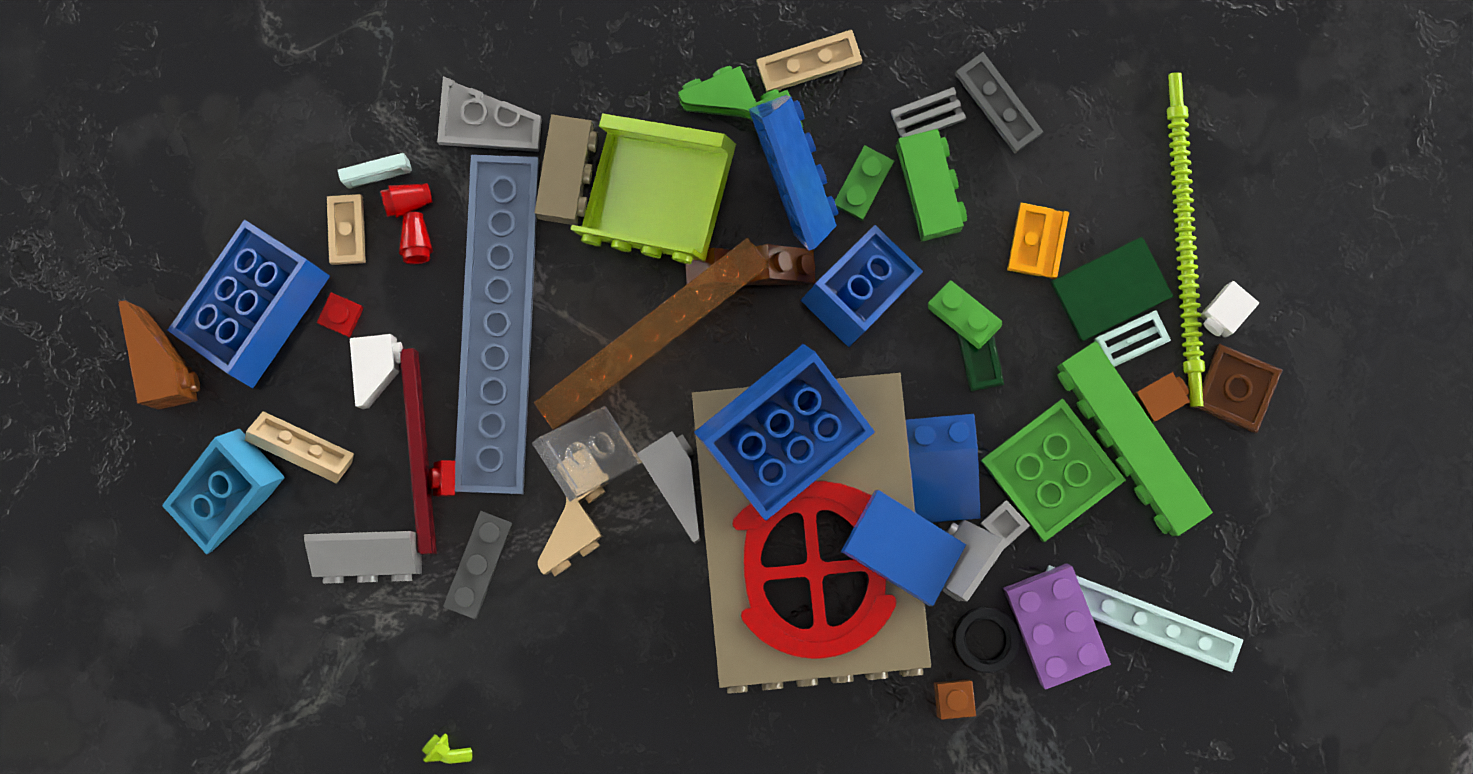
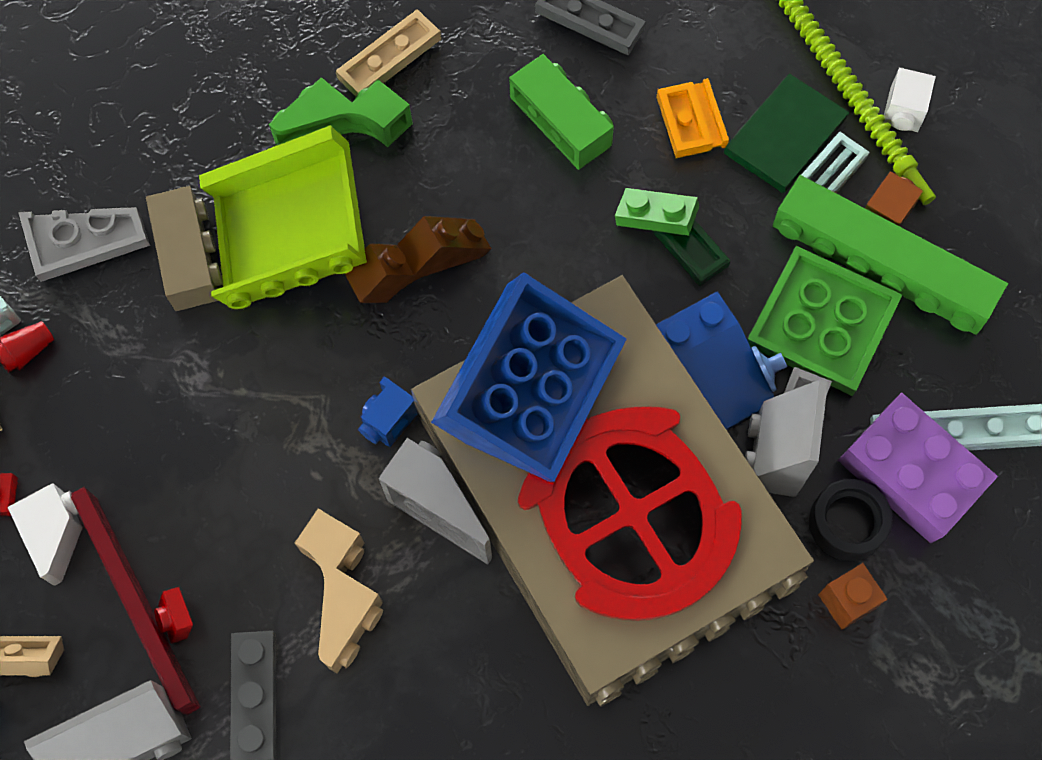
camera: 25 degrees left, 15 degrees down
red cone [399,212,433,264] -> none
sand blue plate [455,155,540,495] -> none
clear tile [532,406,642,502] -> none
clear orange tile [534,238,769,430] -> none
blue slope [749,94,838,251] -> none
blue slope [800,225,923,347] -> none
bright green plate [835,145,894,221] -> none
blue tile [841,490,966,606] -> none
light grey tile [891,87,966,138] -> none
reddish brown tile [1193,344,1282,433] -> none
none -> blue brick [358,376,417,448]
none -> medium blue plant [752,346,788,392]

